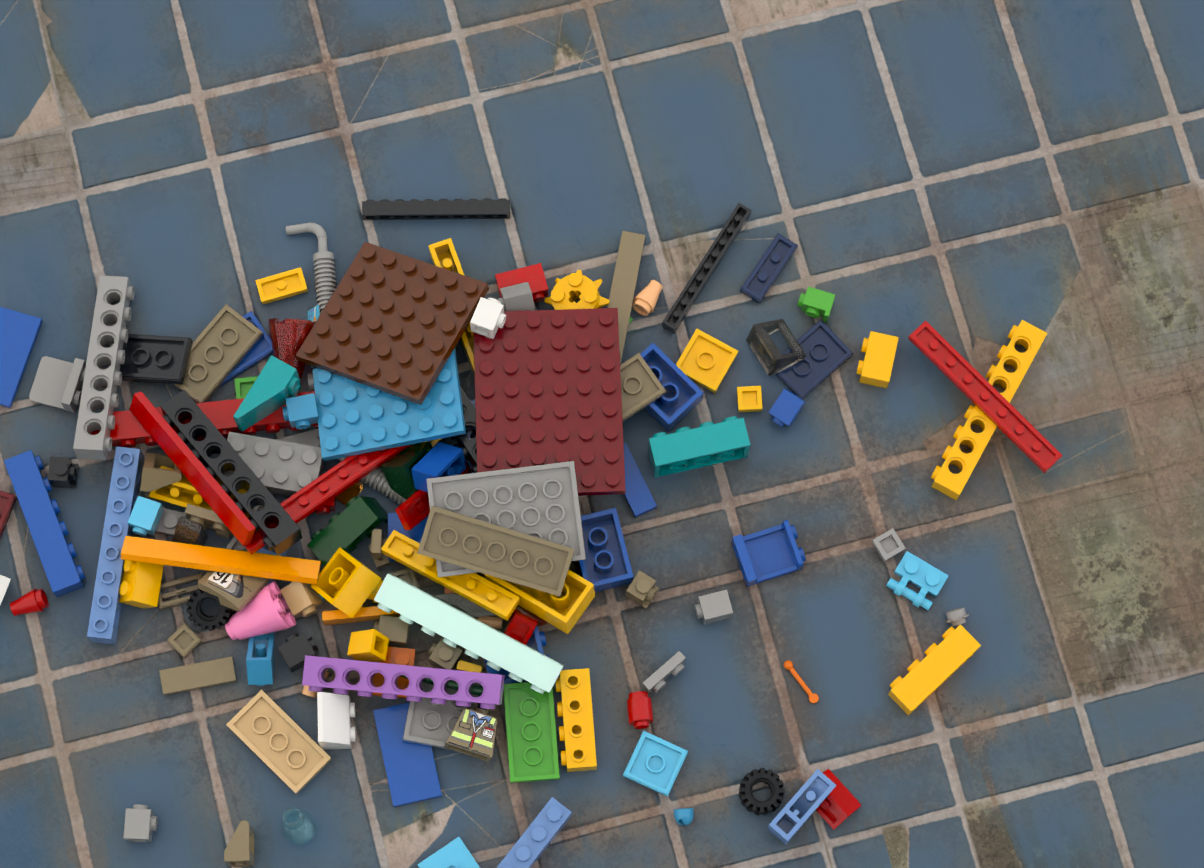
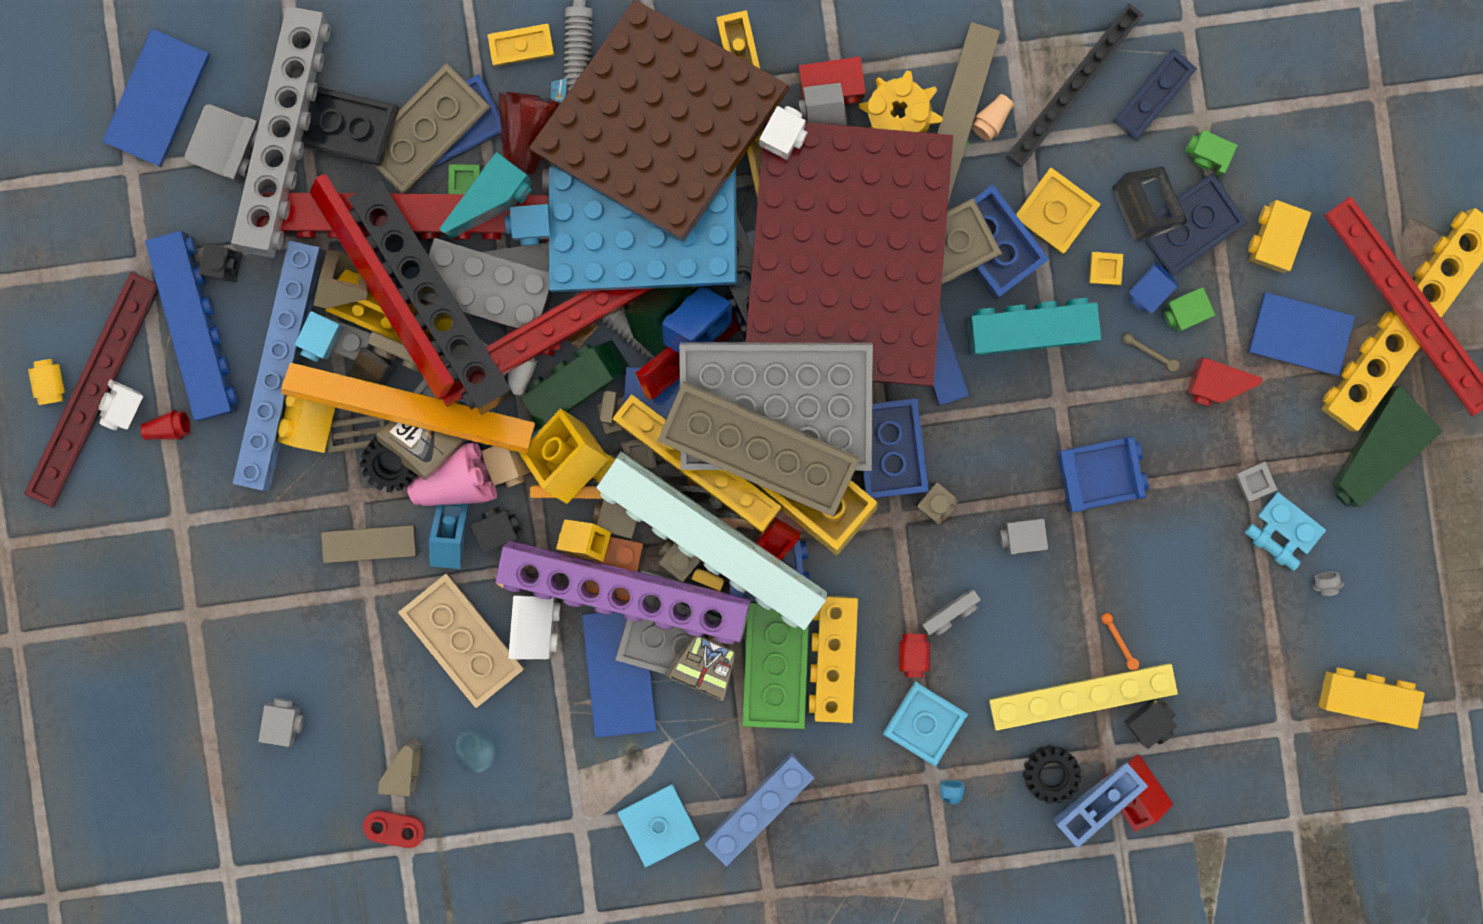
camera: 15 degrees right, 15 degrees up
dark tan tile [167,623,202,659] -> none
yellow brick [888,624,981,716] -> none
none -> white cone [507,357,537,395]
none -> light yellow plate [989,663,1178,731]
none -> dark tan hinge [1122,333,1180,372]
none -> black brick [1124,699,1177,749]
none -> bright green brick [1163,287,1216,332]
none -> red slope [1186,358,1263,407]
none -> blue tile [1248,292,1355,376]
none -> yellow brick [1318,667,1425,729]
none -> dark green slope [1332,386,1443,507]

